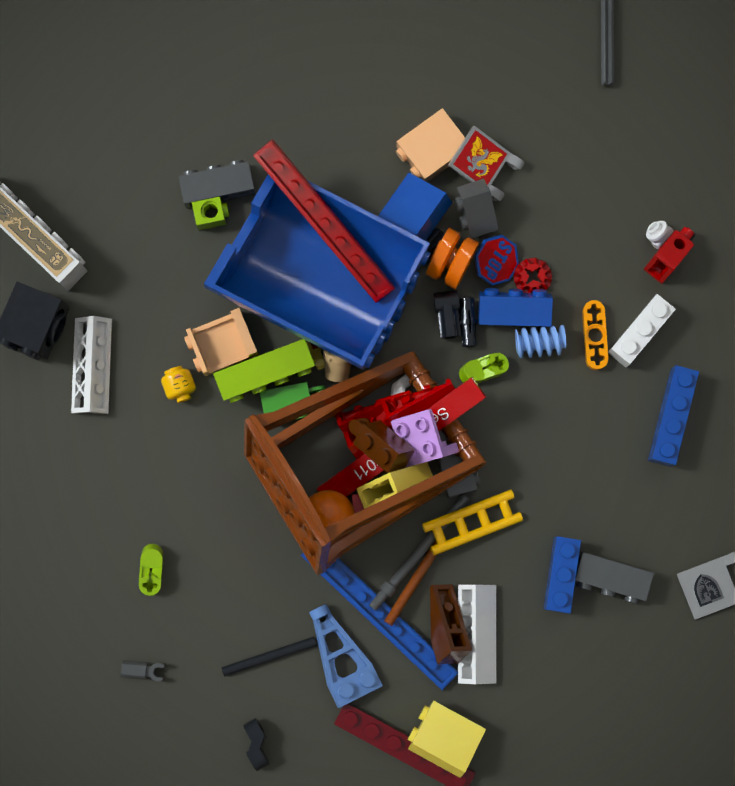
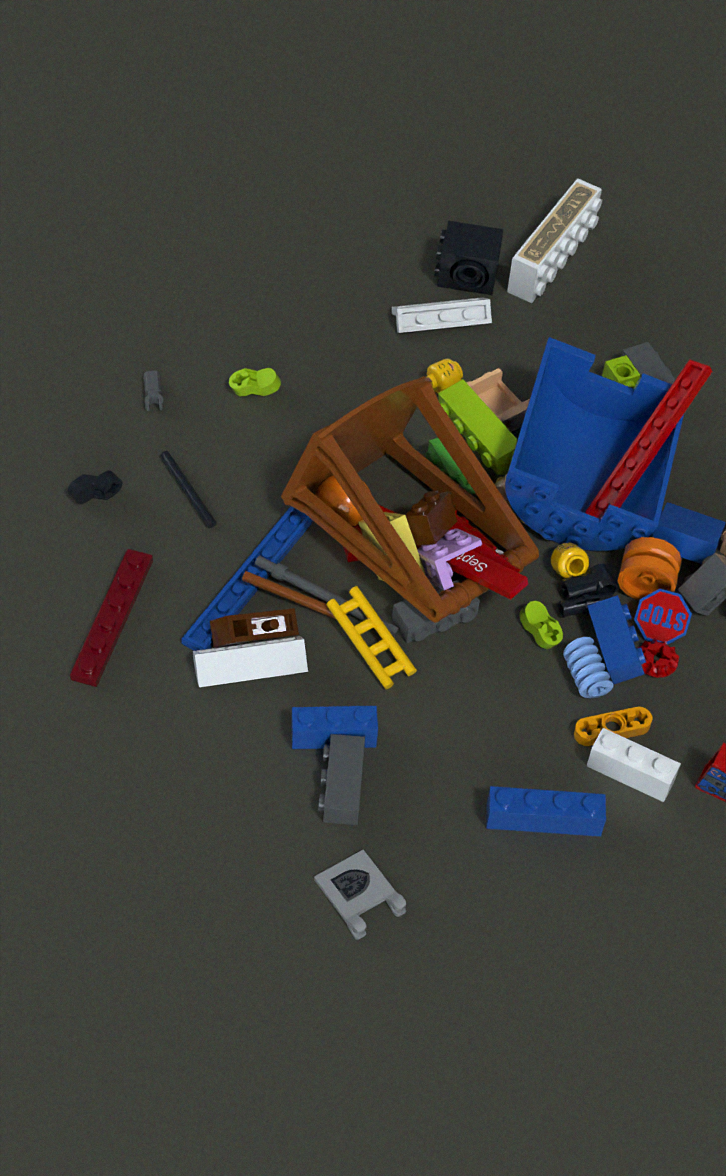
camera: 70 degrees right, 30 degrees down
medium blue plate [309,604,383,708] -> none
light yellow brick [408,701,486,778] -> none
none -> yellow head [551,543,589,578]

